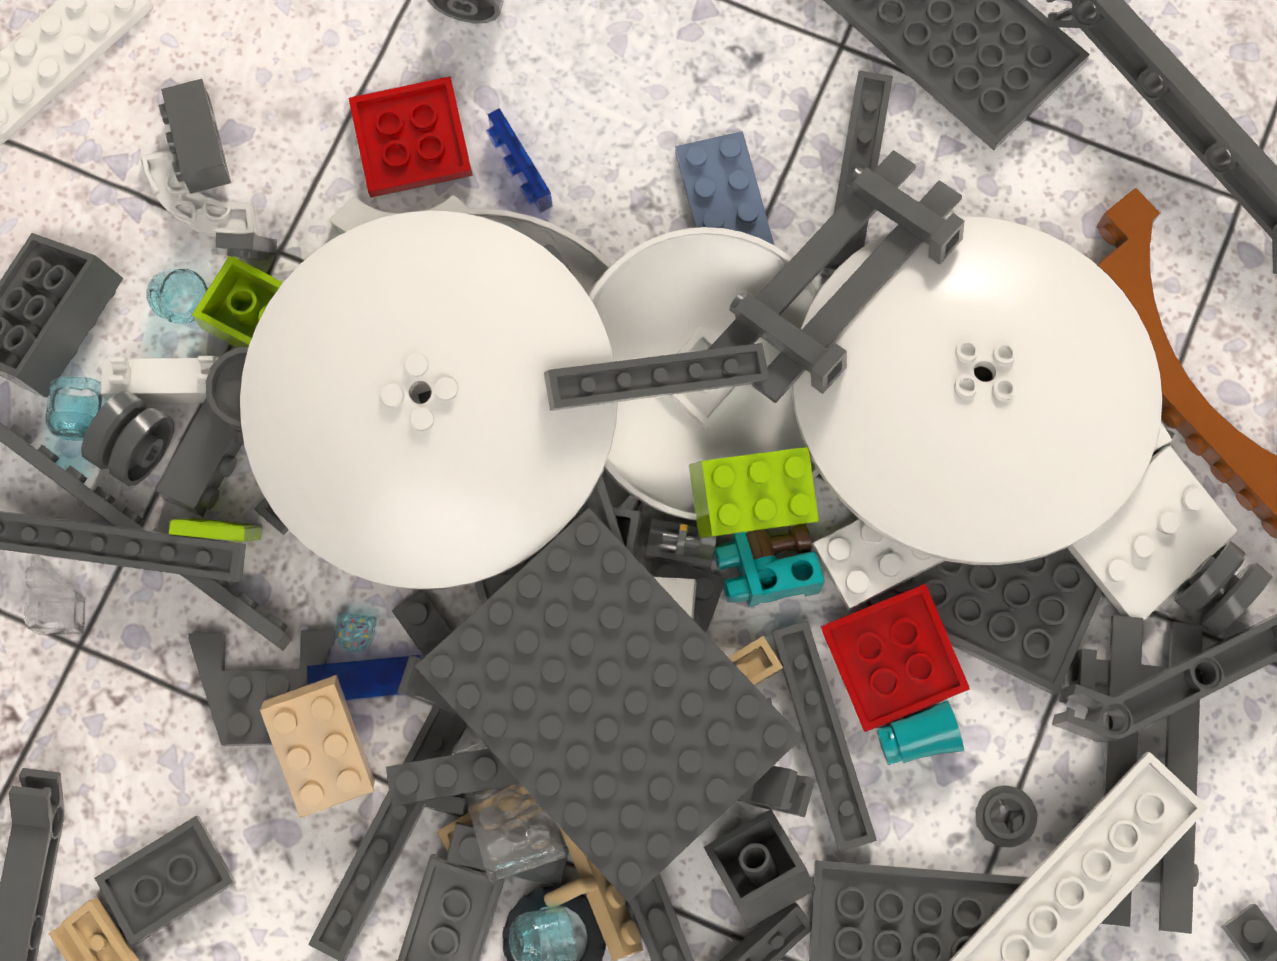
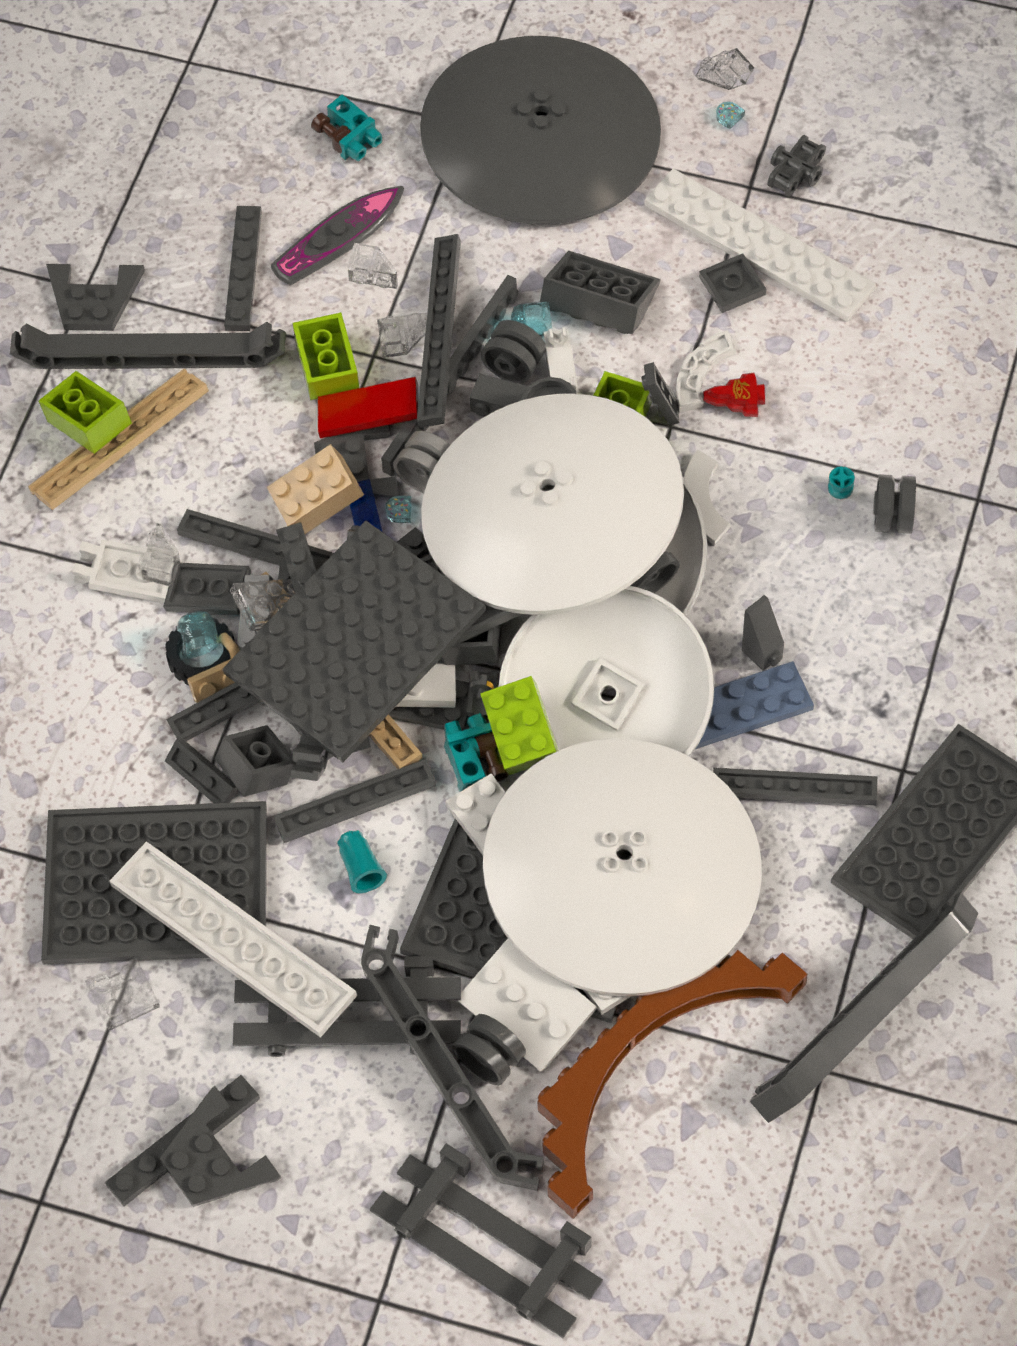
camera: 85 degrees right, 15 degrees down
dark grey plate [94,816,236,946] -> none
clear light blue helmet [146,269,208,324] -> none
dark grey brick [159,79,231,194] -> none
lime tile [169,518,263,542] -> none
red plate [348,76,473,198] -> none
clear blue plate [486,108,553,213] -> none
dark grey plate [544,343,769,411] -> none
dark grey fence [707,150,965,404] -> none
red plate [820,583,970,732] -> none
dark grey gear [975,785,1037,848] -> none
none -> lime brick [292,312,359,400]
none -> red tile [318,377,418,438]
none -> light grey wheel [393,431,450,494]
none -> dark grey plate [699,253,767,313]
none -> red rock [703,372,765,417]
none -> dark grey slope [742,595,784,671]
none -> teal wheel [828,466,855,499]

